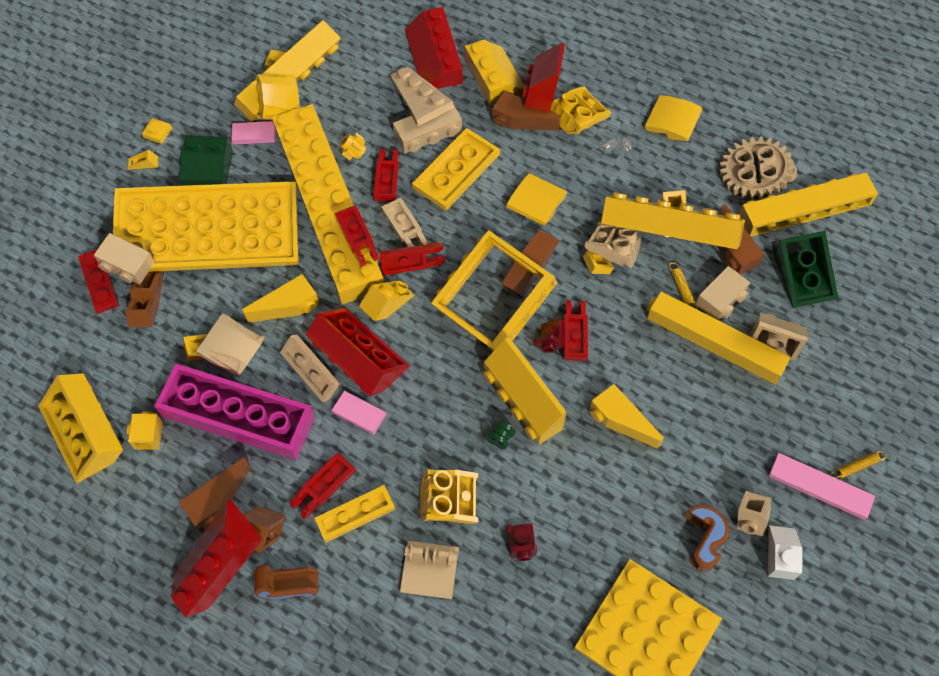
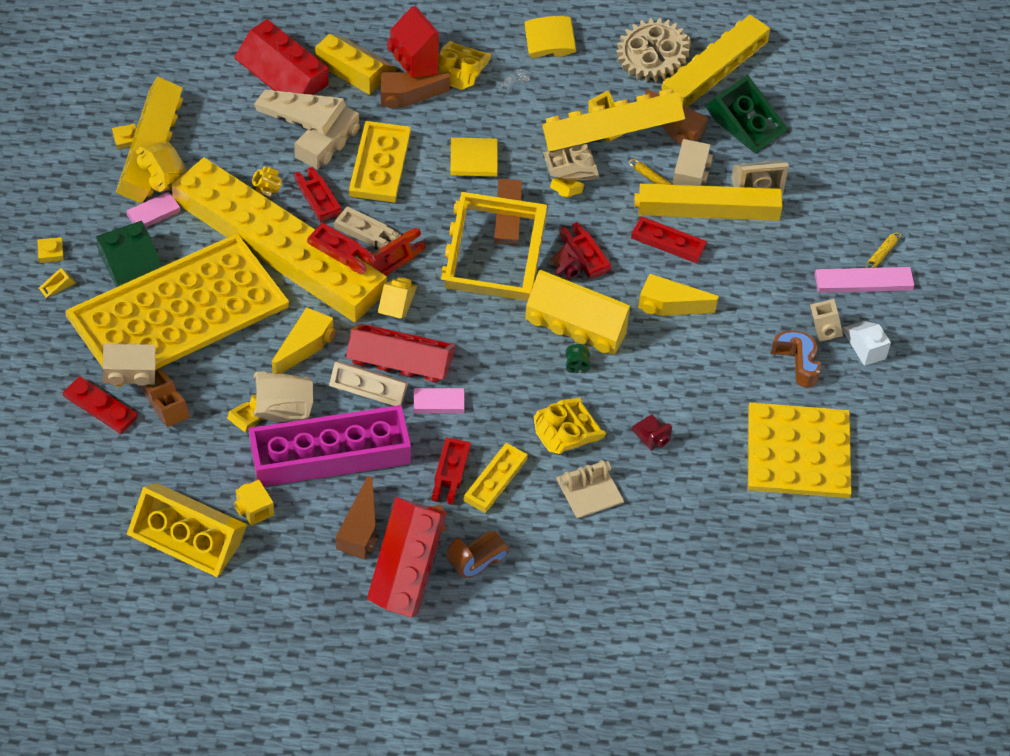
camera: 35 degrees left, 10 degrees down
none -> red plate [631,216,707,264]

